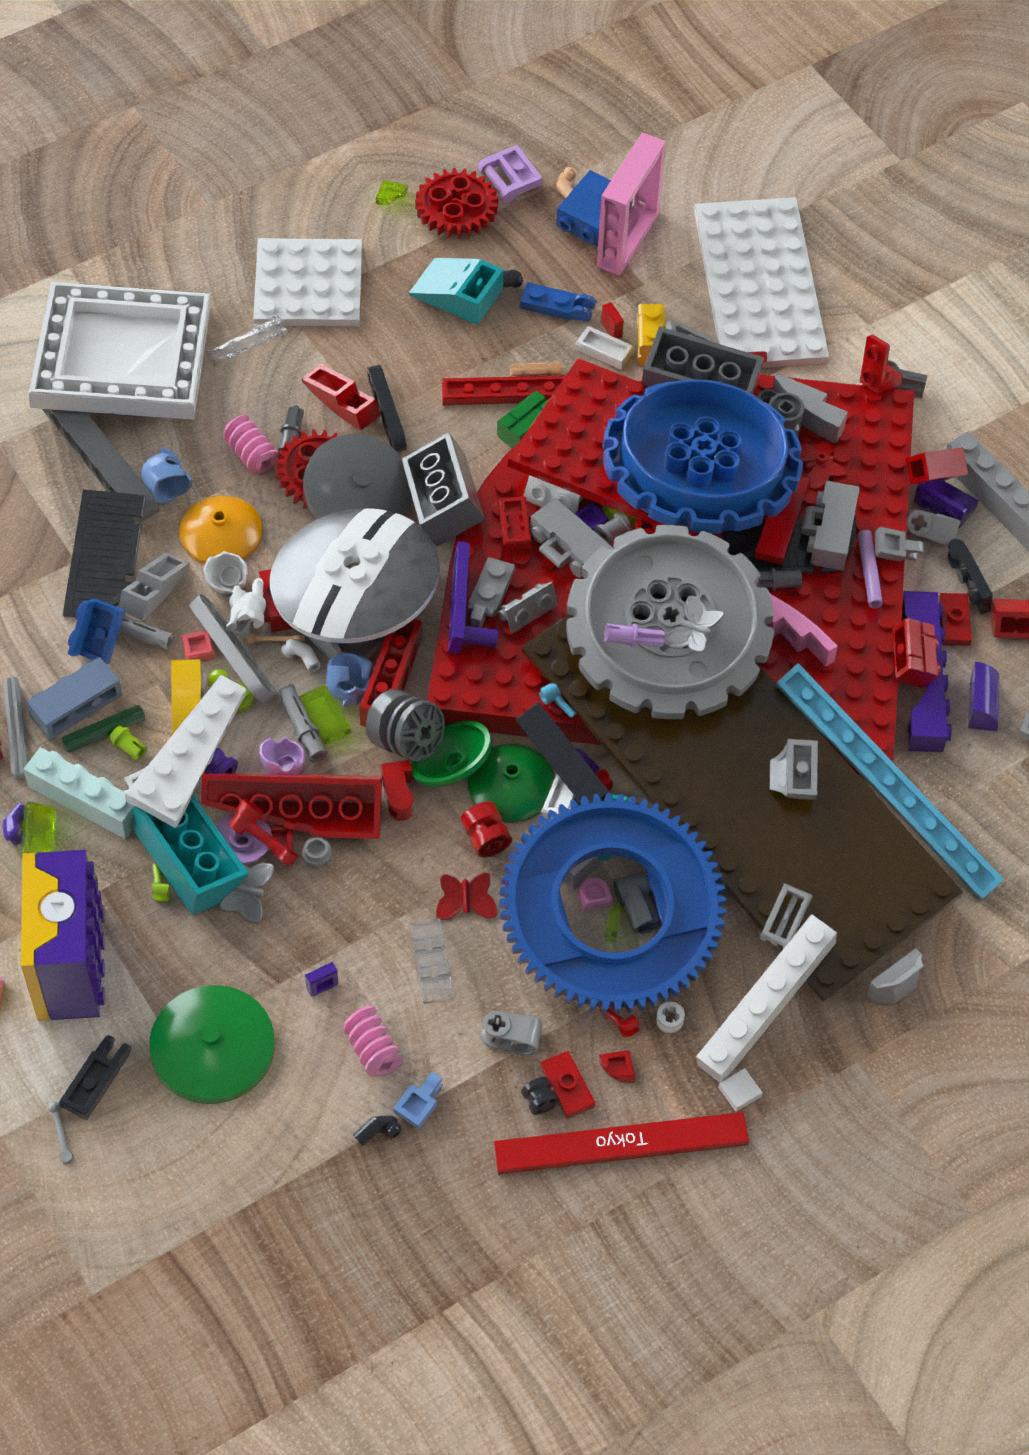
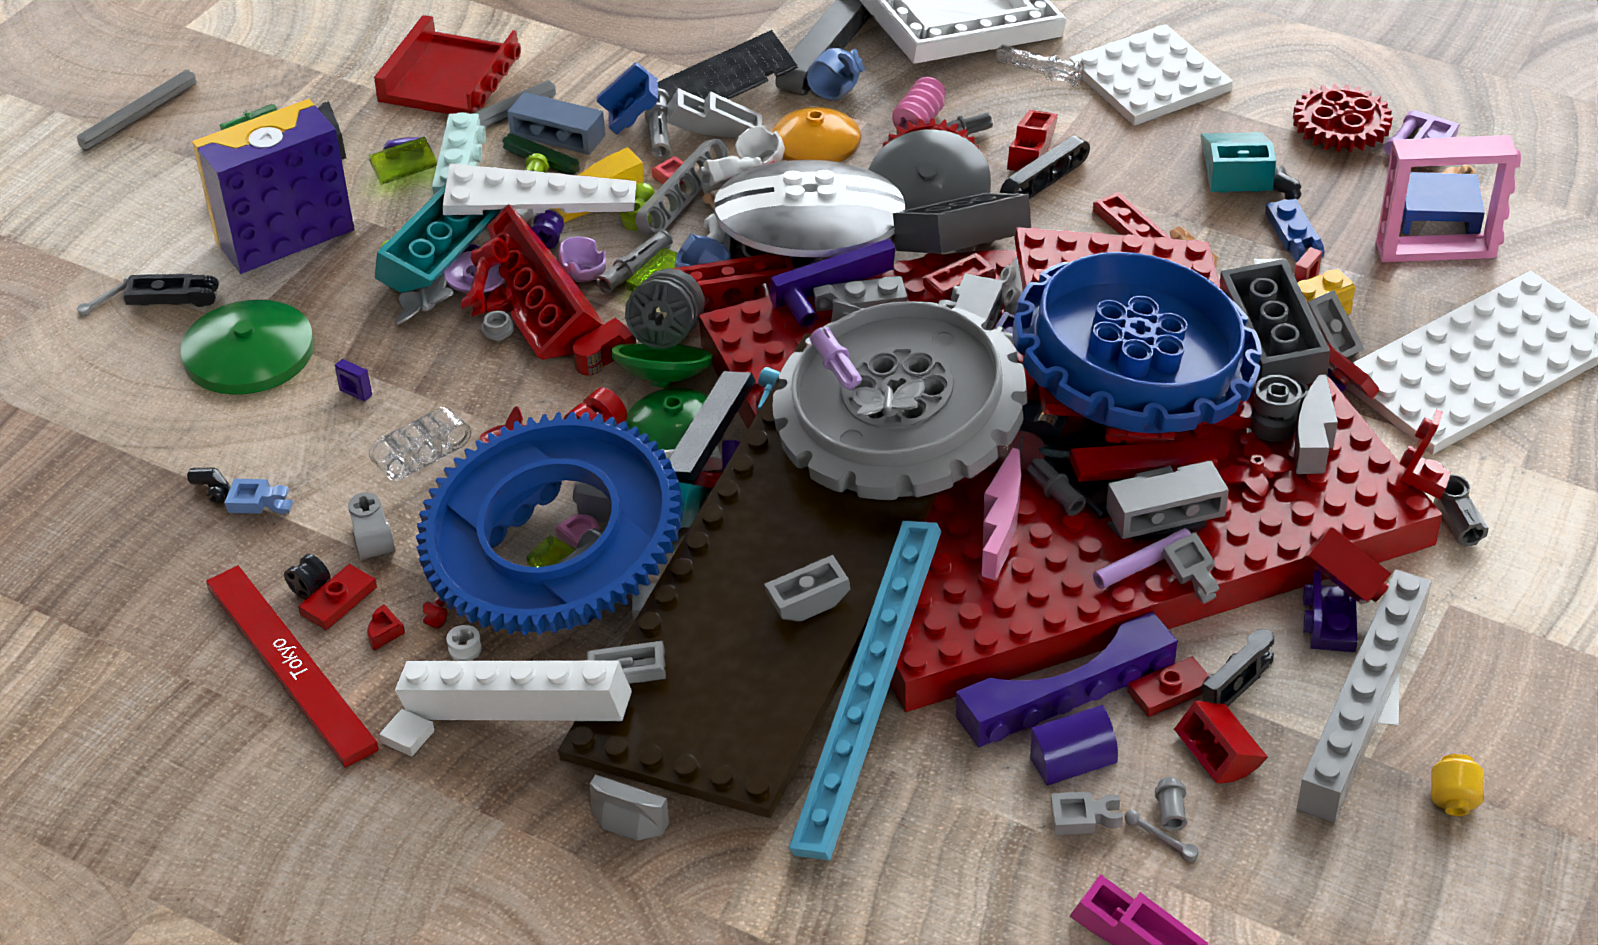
camera: 65 degrees right, 15 degrees down
bright pink piece [343,1005,404,1077] -> none
clear neon green tile [376,180,408,205] -> none
red brick [893,618,940,688] -> none
light grey piece [907,509,961,546] -> none

